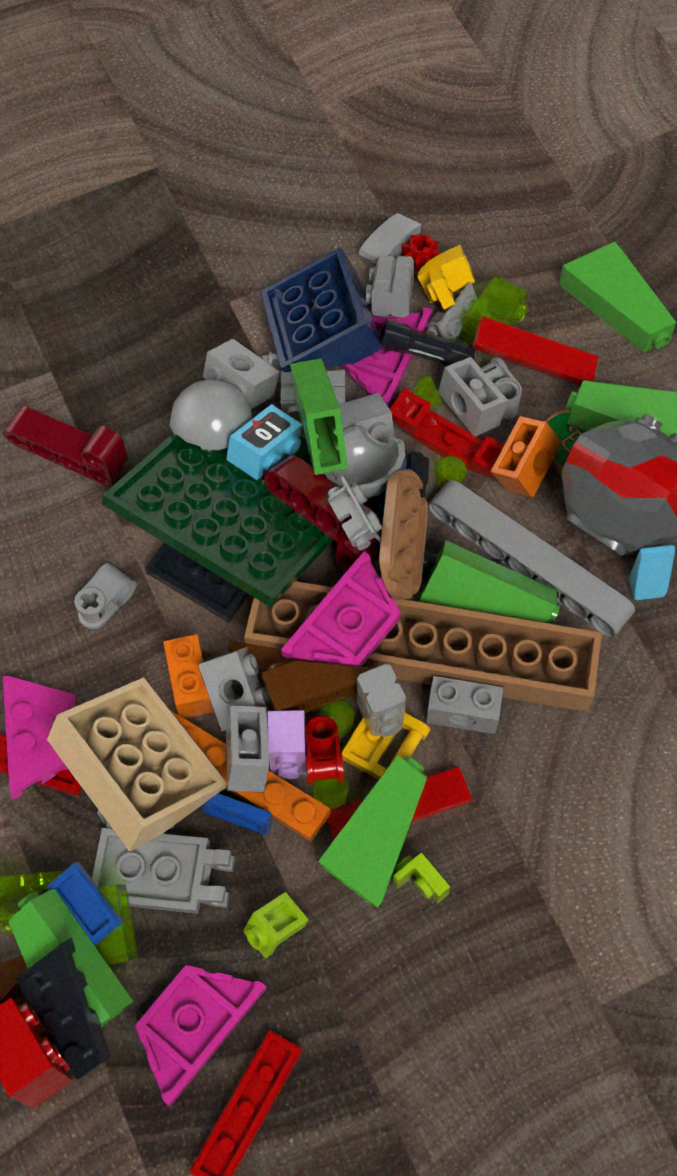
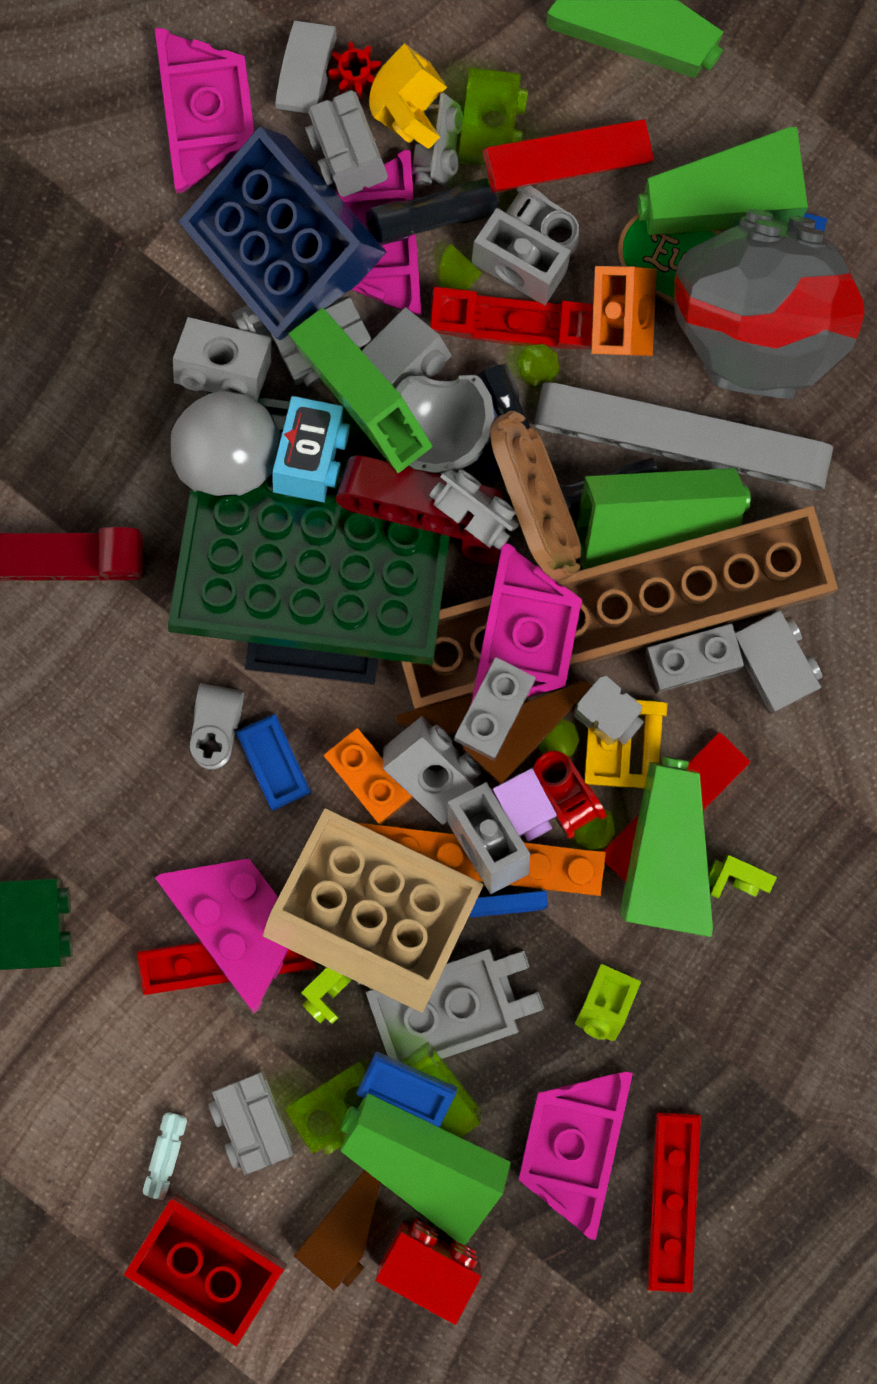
camera: 25 degrees left, 20 degrees up
black wing [15,938,111,1080] -> none
medium azure slope [628,545,675,600] -> none
none -> dark pink wing [155,28,255,193]
none -> blue tile [236,714,312,811]
none -> lime bracket [301,967,352,1024]
none -> light grey brick [454,657,536,761]
none -> light grey brick [735,610,823,715]

